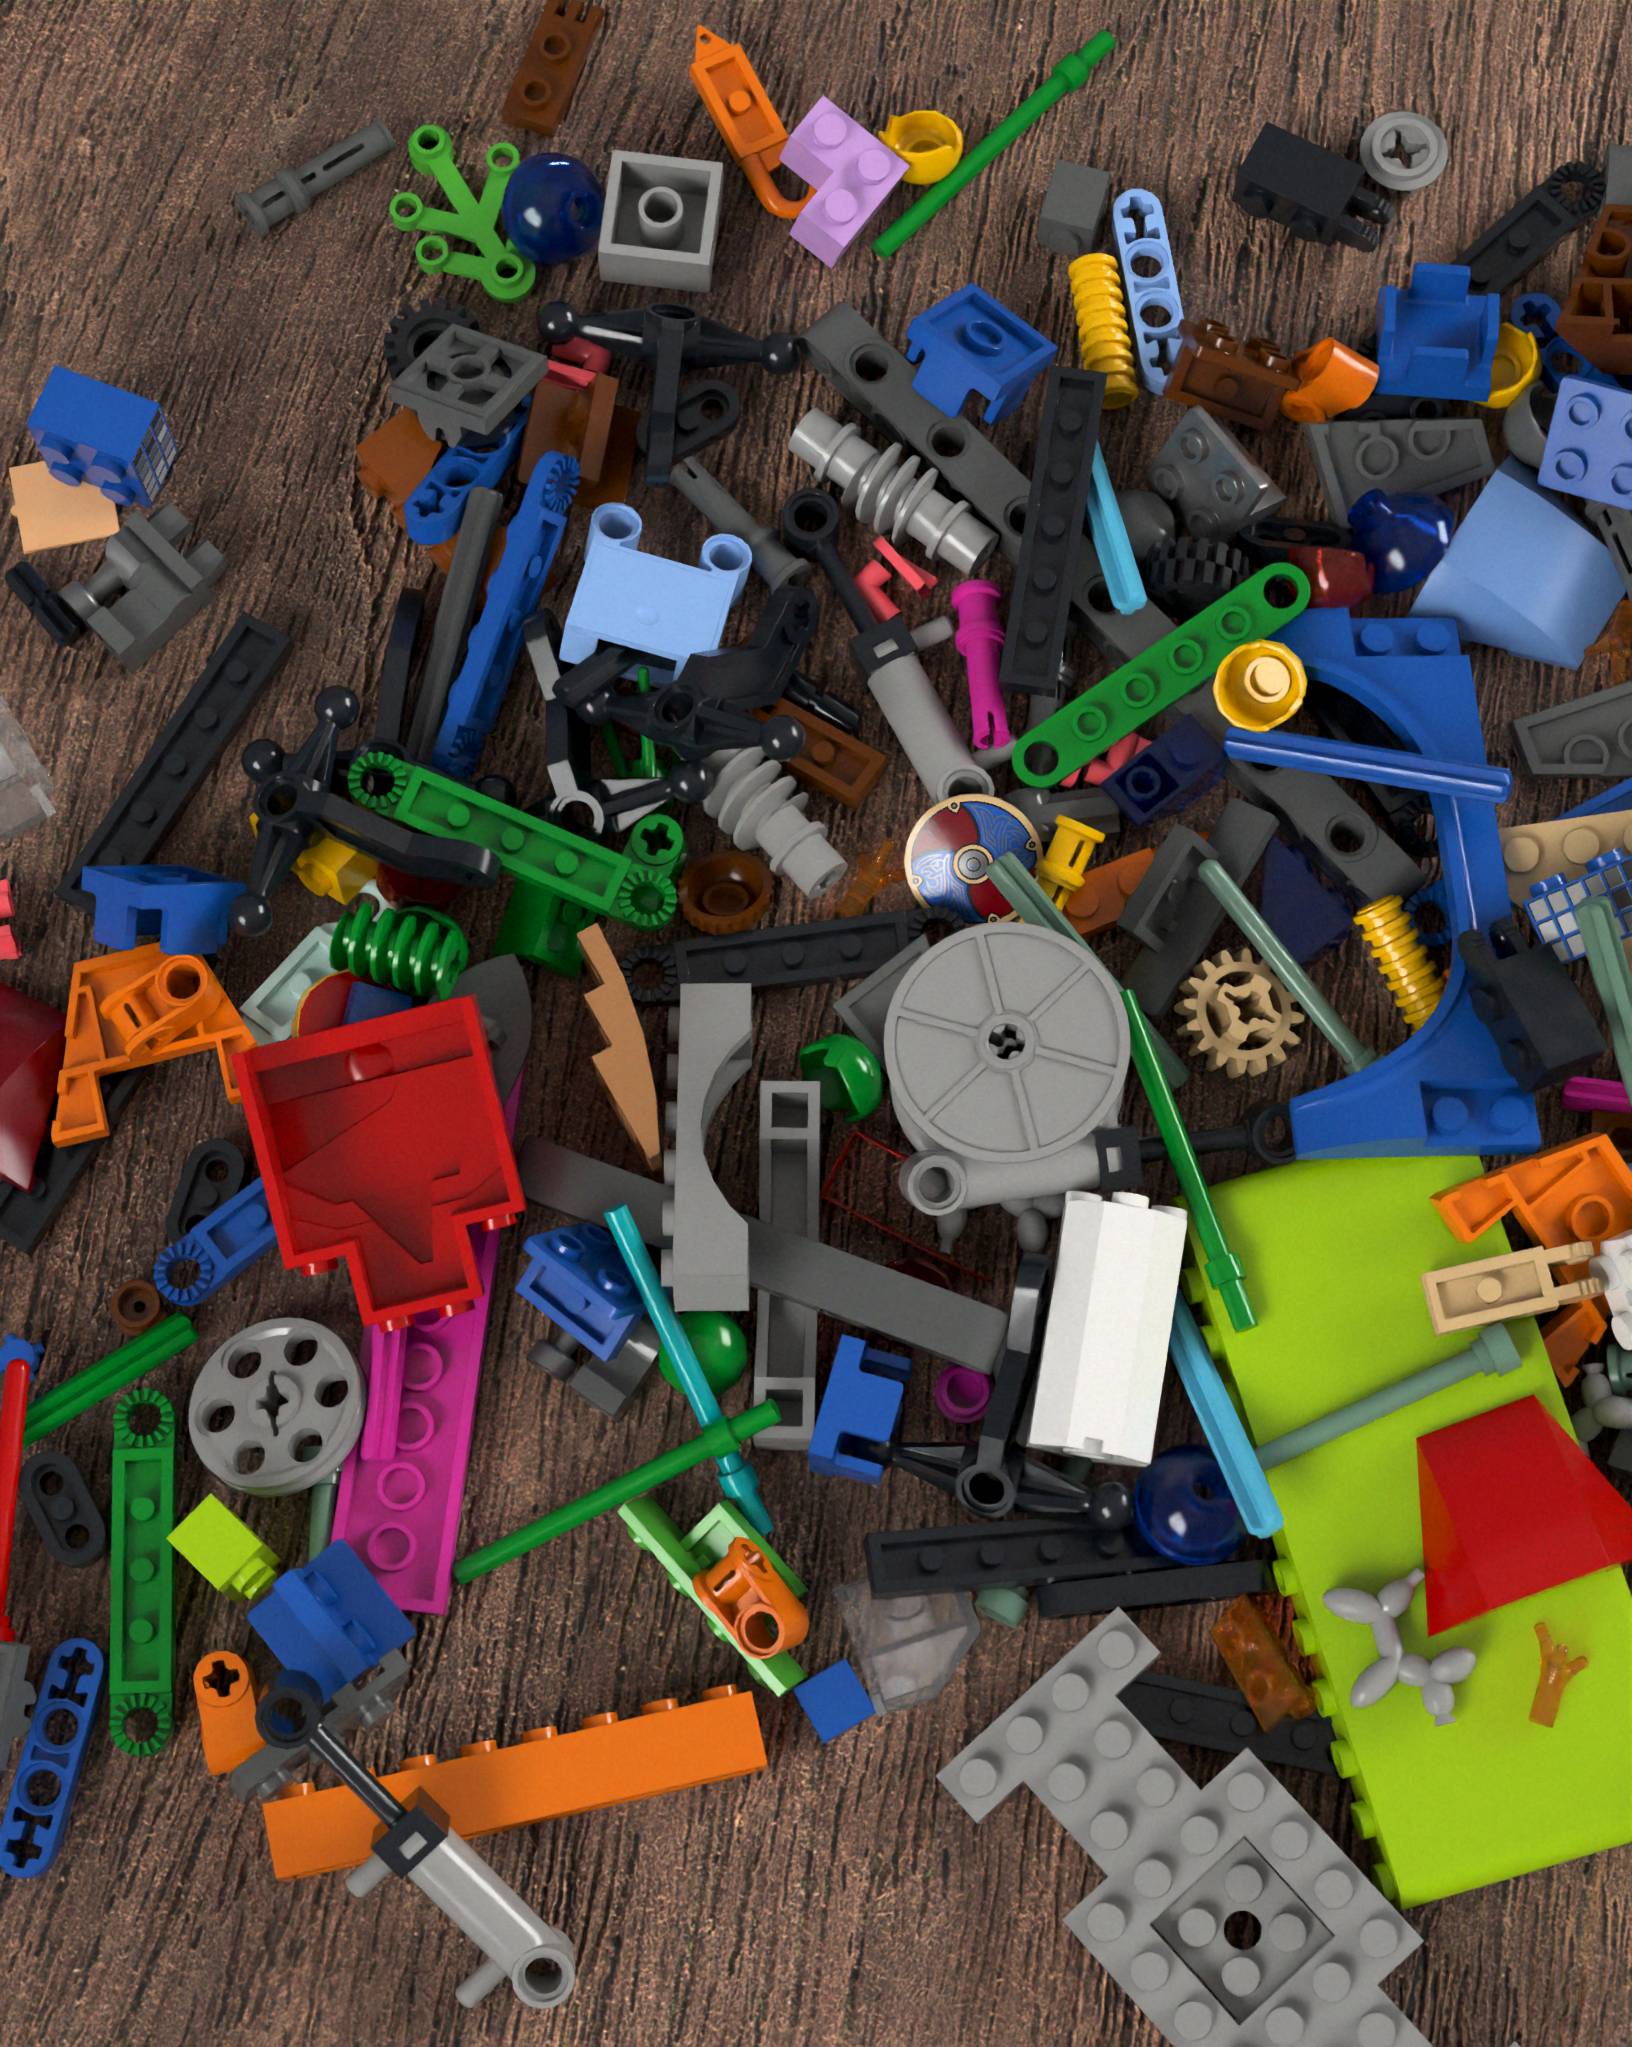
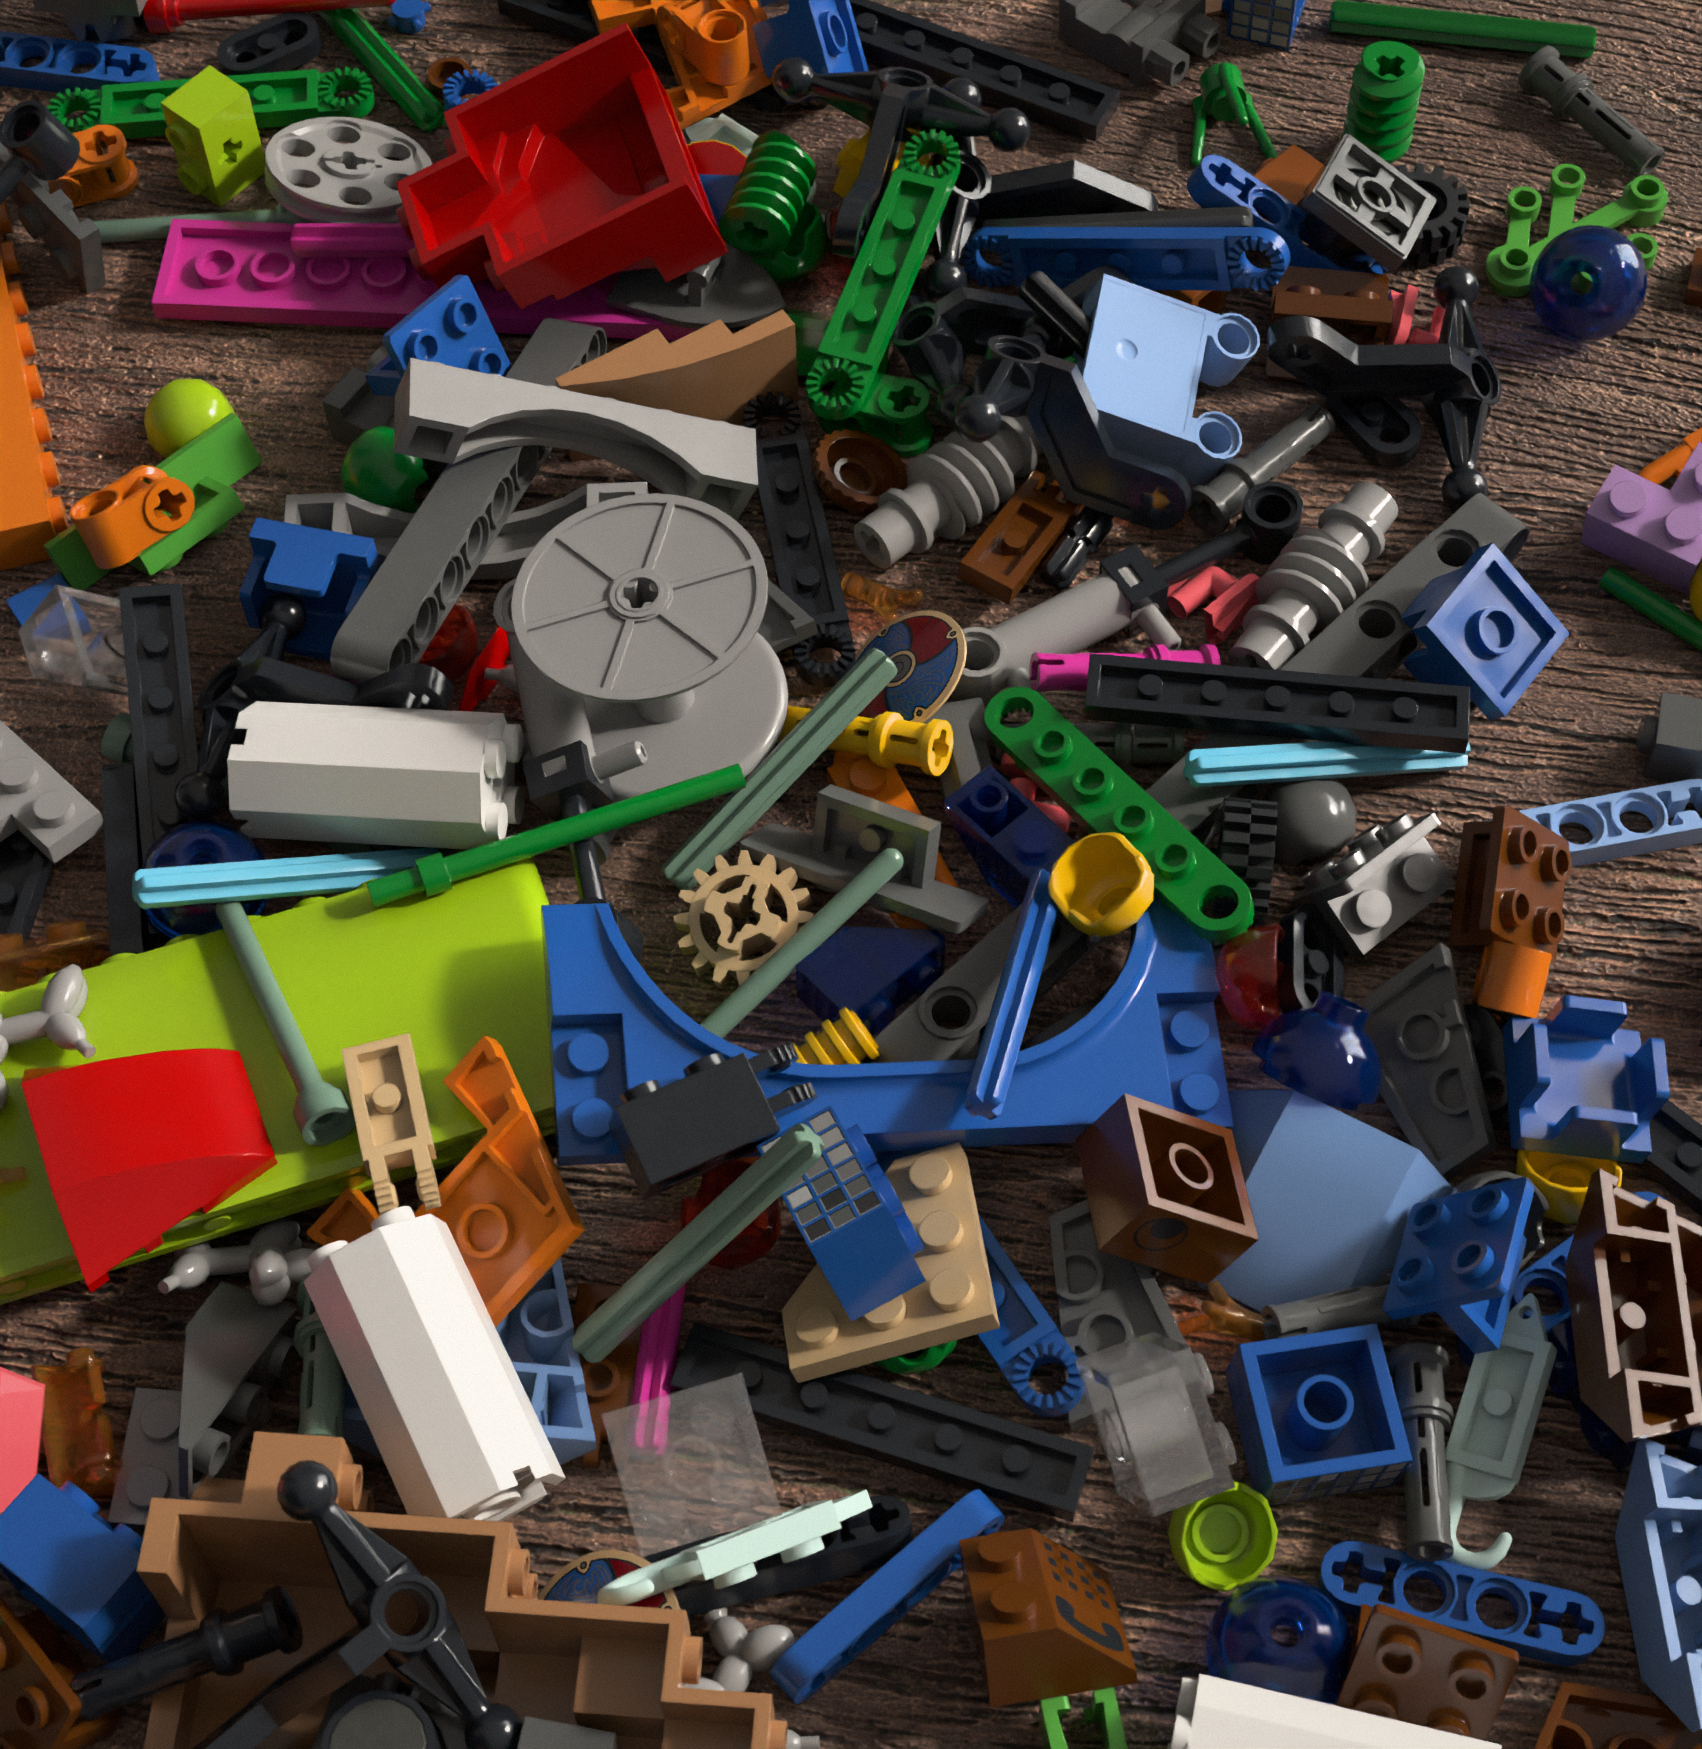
camera: 85 degrees right, 15 degrees down
blue bracket [247,1539,416,1707] -> none
green bar [452,1398,782,1585] -> none
light grey brick [598,150,724,293] -> none
teal bar [603,1202,774,1536] -> none
yellow piece [1068,253,1139,410] -> none
none -> lime hair [144,378,235,458]
none -> reddish brown brick [1076,1093,1259,1285]
none -> green plant [1190,62,1277,167]
none -> green axle [1329,0,1597,59]
none -> green piece [1342,41,1425,164]

